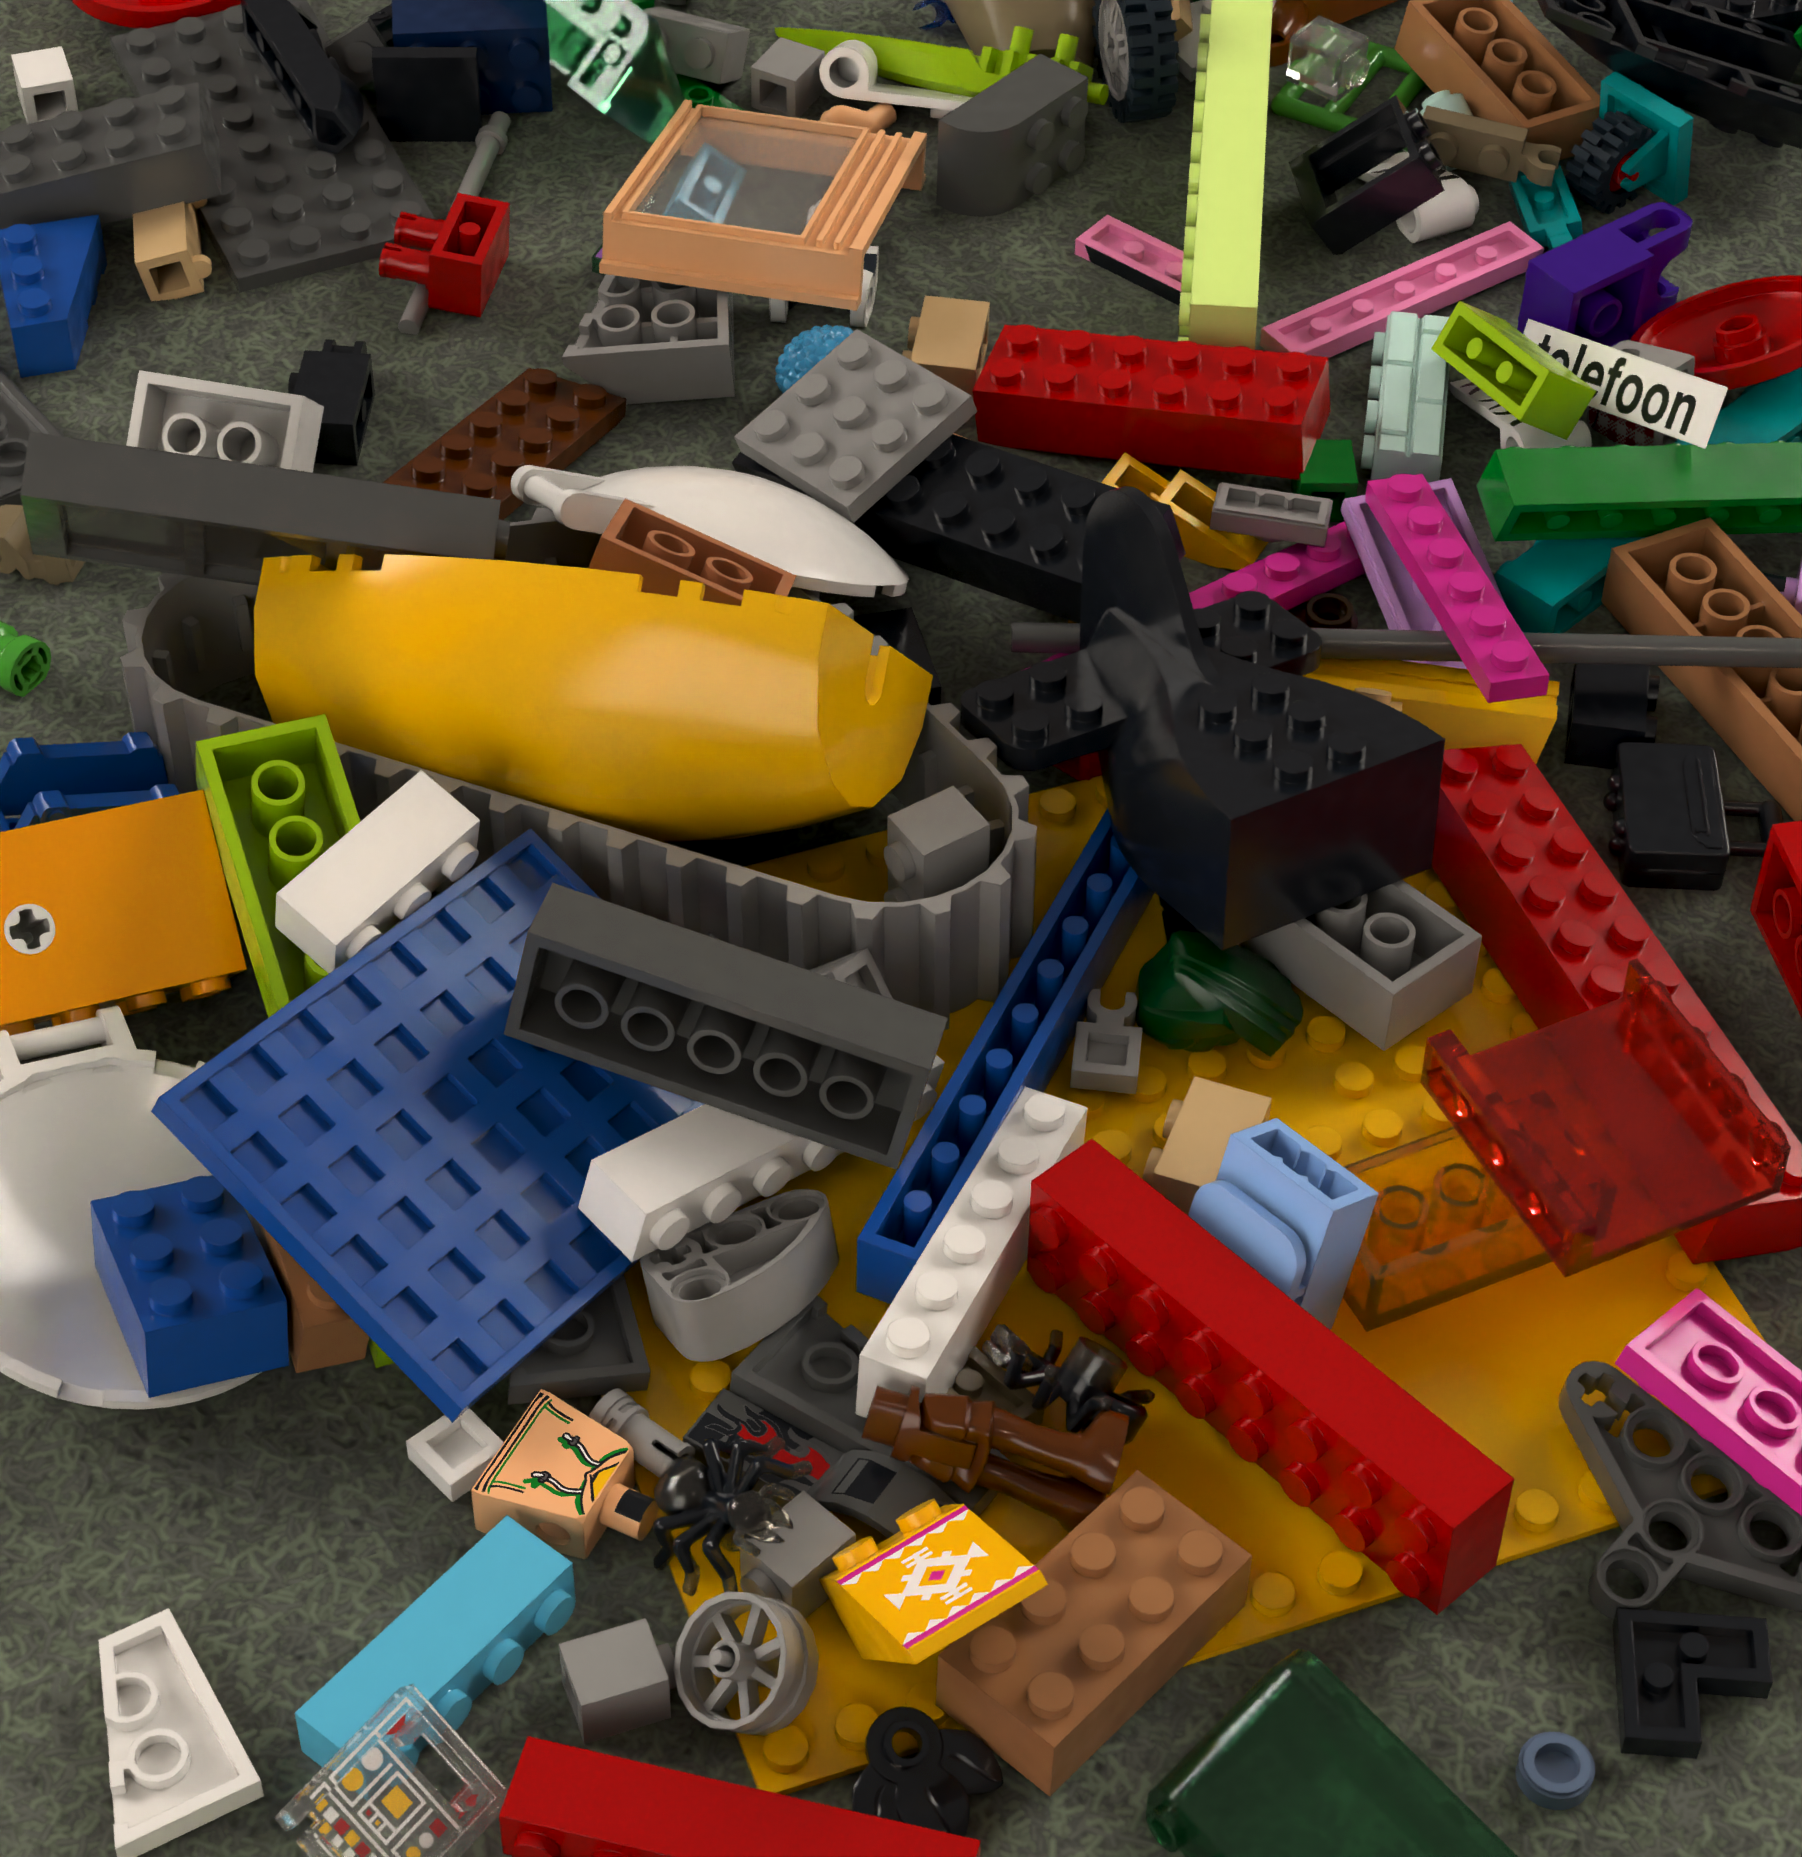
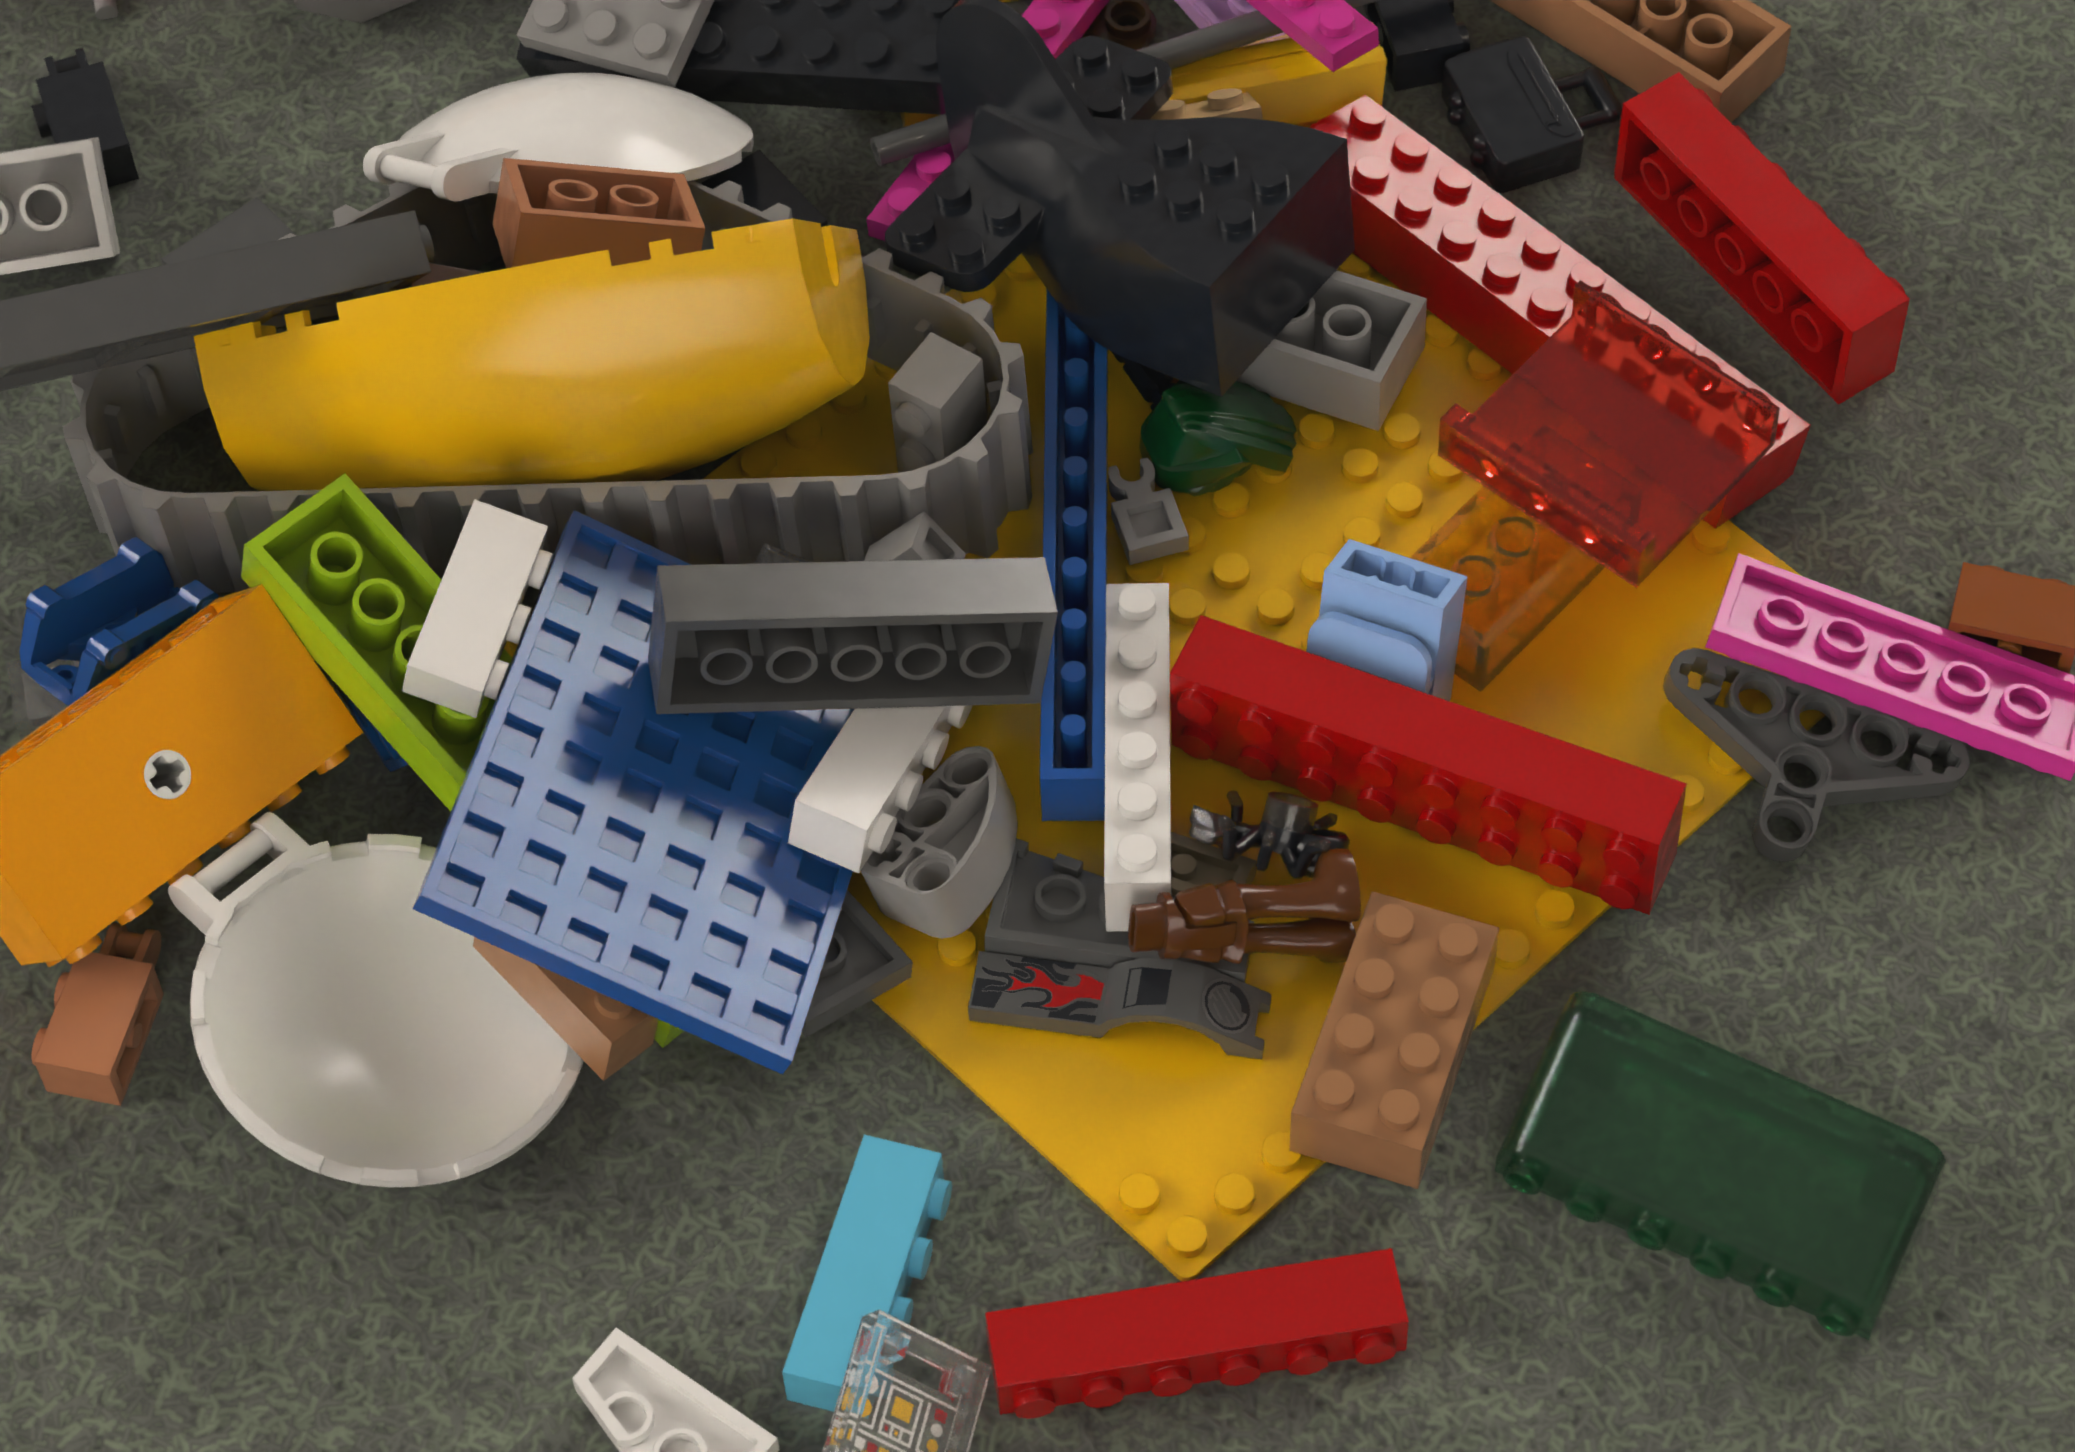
camera: 20 degrees left, 10 degrees up
blue brick [90,1175,289,1398] -> none
reddish brown plate [382,368,627,520] -> none
white plate [406,1408,504,1502] -> none
light nougat torso [471,1389,659,1559] -> none
light grey brick [559,1618,677,1744] -> none
light grey pin [589,1388,695,1481] -> none
animal [653,1433,813,1596] -> none
light grey wheel [673,1591,819,1736] -> none
light grey brick [740,1490,856,1619] -> none
yellow slope [819,1499,1048,1665] -> none
black plate [852,1707,1003,1837] -> none
tan brick [1143,1076,1272,1215] -> none
sand blue tile [1516,1732,1595,1810] -> none
black plate [1612,1608,1773,1759] -> none

